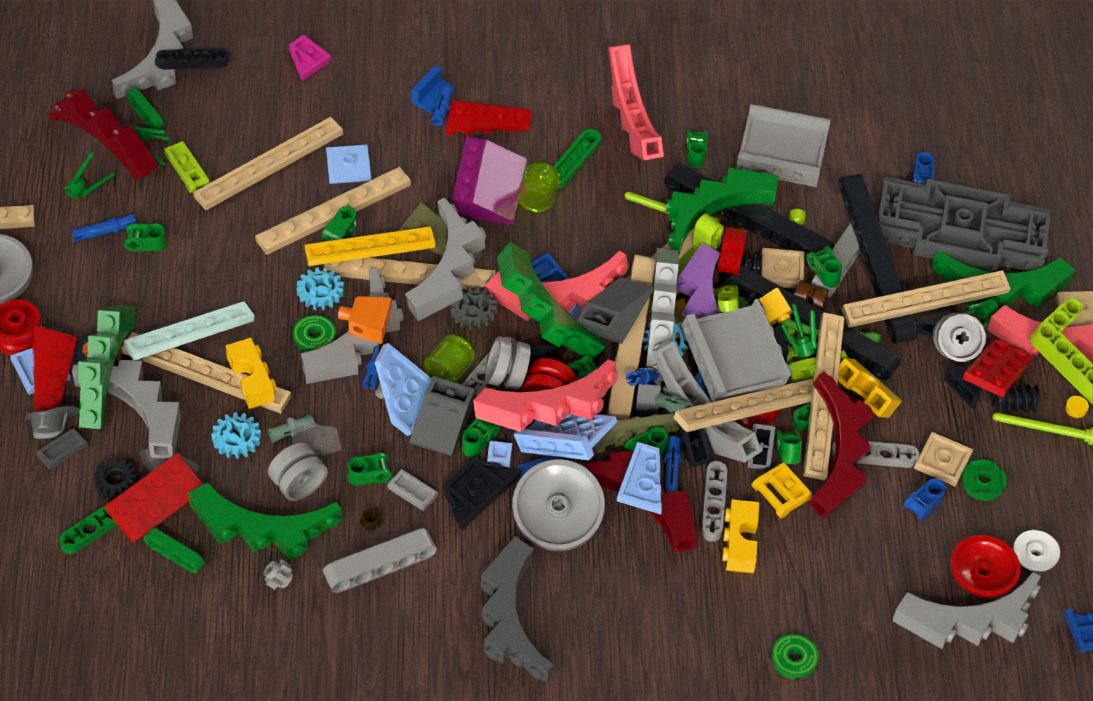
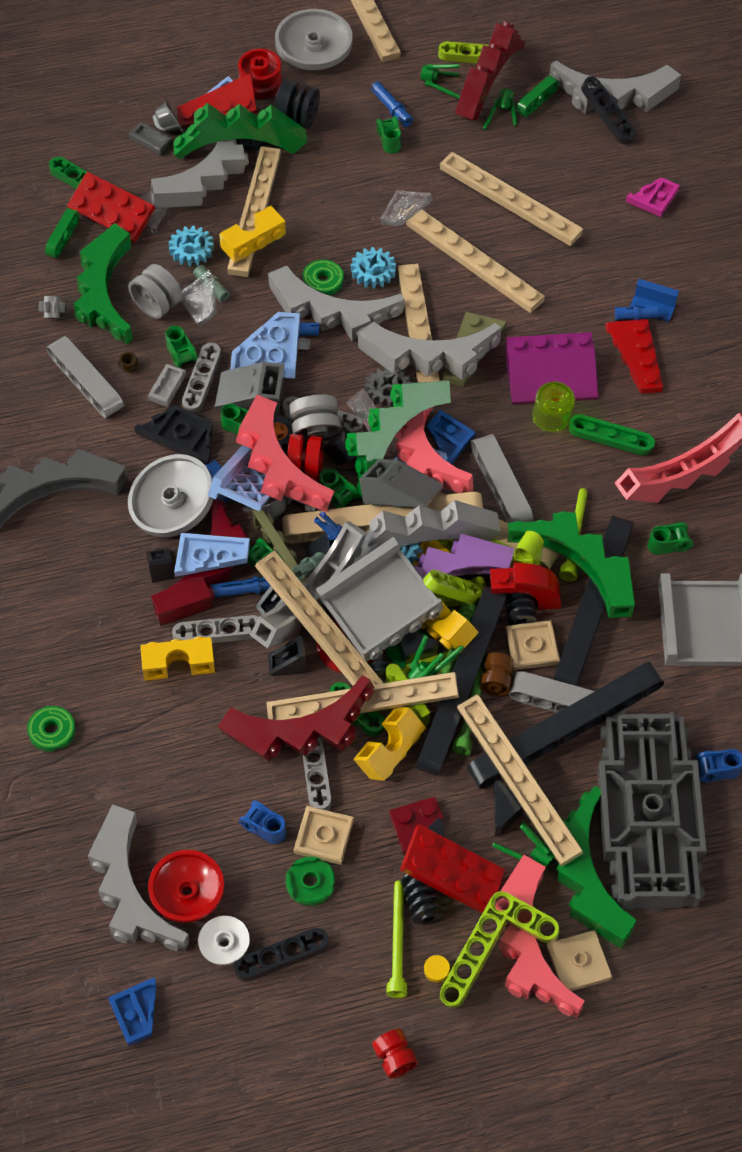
camera: 80 degrees right, 5 degrees up
black tyre [94,458,137,502] -> none
light aqua plate [124,301,254,360] -> none
lime plate [164,141,209,193] -> none
yellow plate [305,227,435,266] -> none
green piece [322,206,356,241] -> none
light blue plate [326,145,371,184] -> none
orange torso [338,296,392,344] -> none
clear neon green piece [423,334,476,383] -> none
light blue plate [487,441,512,467] -> none
yellow plate [751,462,812,518] -> none
green piece [774,429,802,464] -> none
lime hinge [789,209,806,226] -> none
green piece [807,246,842,288] -> none
wheel [933,313,986,362] -> none
none -> black slope [146,548,175,583]
none -> light grey beam [182,343,221,414]
none -> black beam [234,928,329,982]
none -> black wheel [274,79,320,129]
none -> clear wing [346,389,376,431]
none -> clear wing [380,190,433,226]
none -> dark red wing [389,797,443,856]
none -> lime beam [438,41,489,63]
none -> light grey beam [471,434,533,523]

